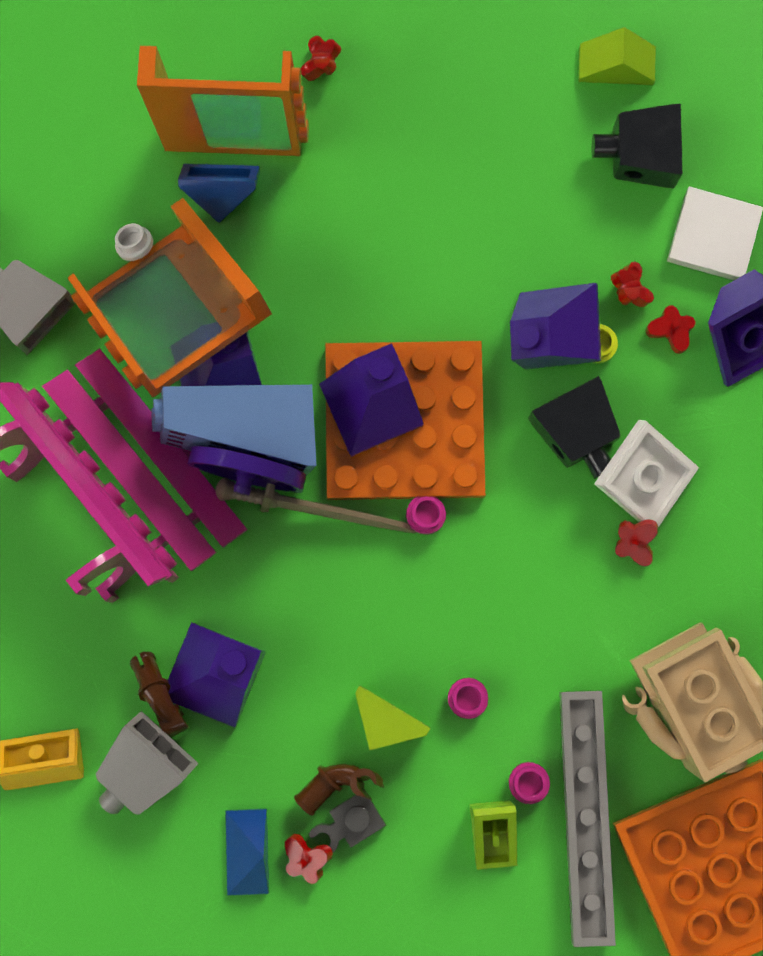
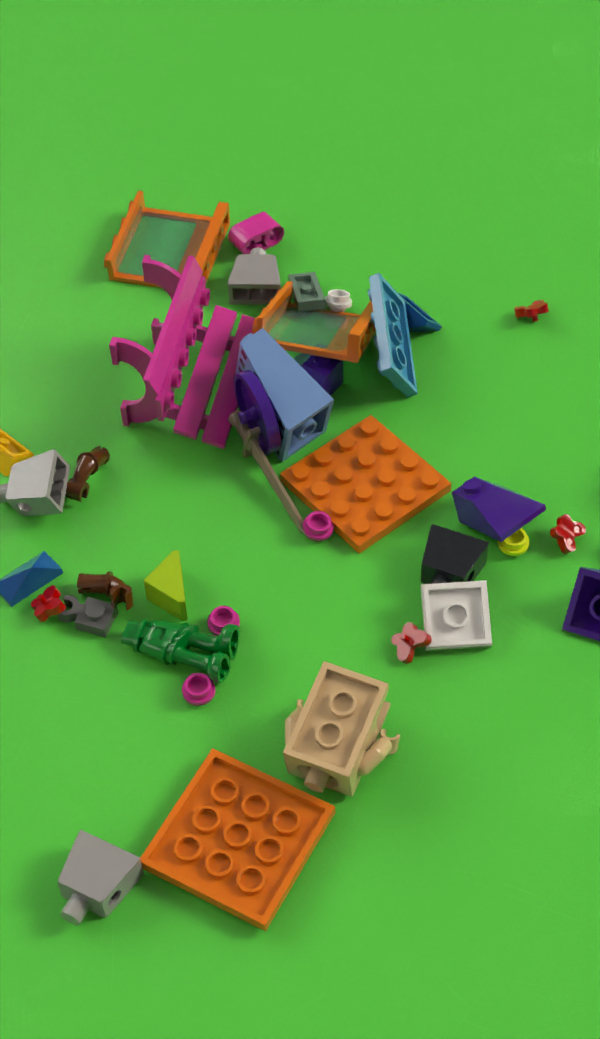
camera: 50 degrees right, 30 degrees down
orange panel [137,46,309,156] -> none
dark purple slope [168,622,266,727] -> none
dark purple slope [319,343,424,457] -> none
lime slope [470,800,517,870] -> none
light grey plate [559,691,616,947] -> none
red piece [646,305,695,354] -> none
none -> green piece [121,619,240,684]
none -> sand green plate [288,272,325,312]
none -> dark azure plate [368,273,418,398]

